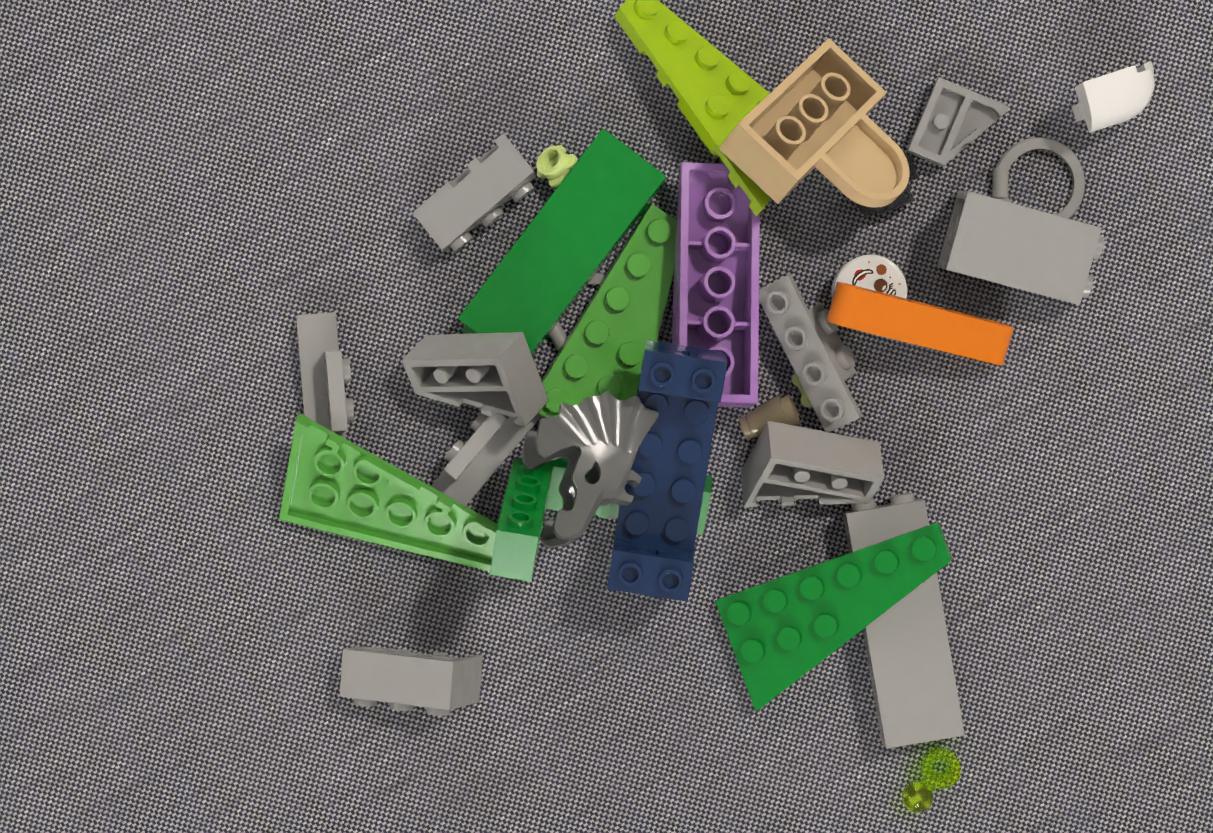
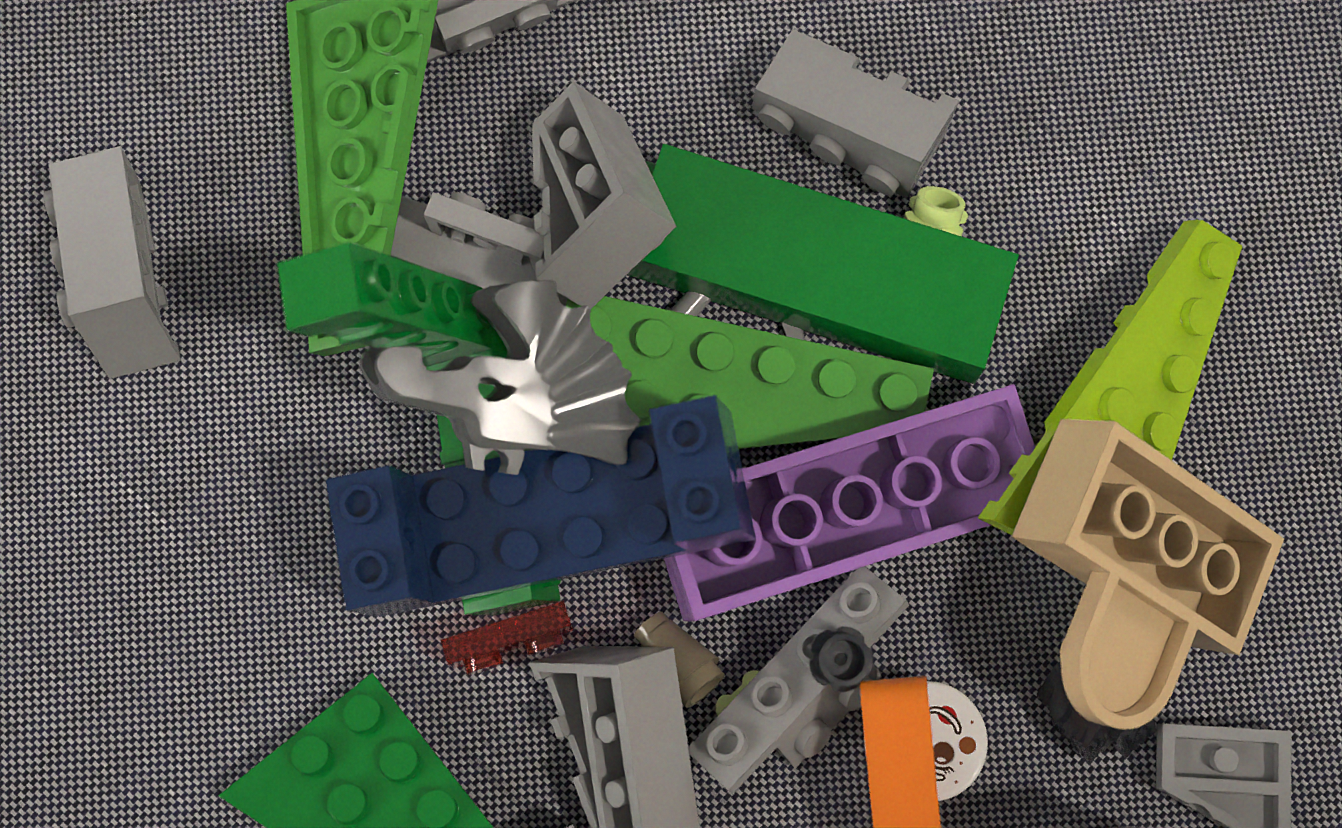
camera: 70 degrees right, 10 degrees down
none -> clear red plate [440,601,574,675]
none -> black plate [809,626,873,692]

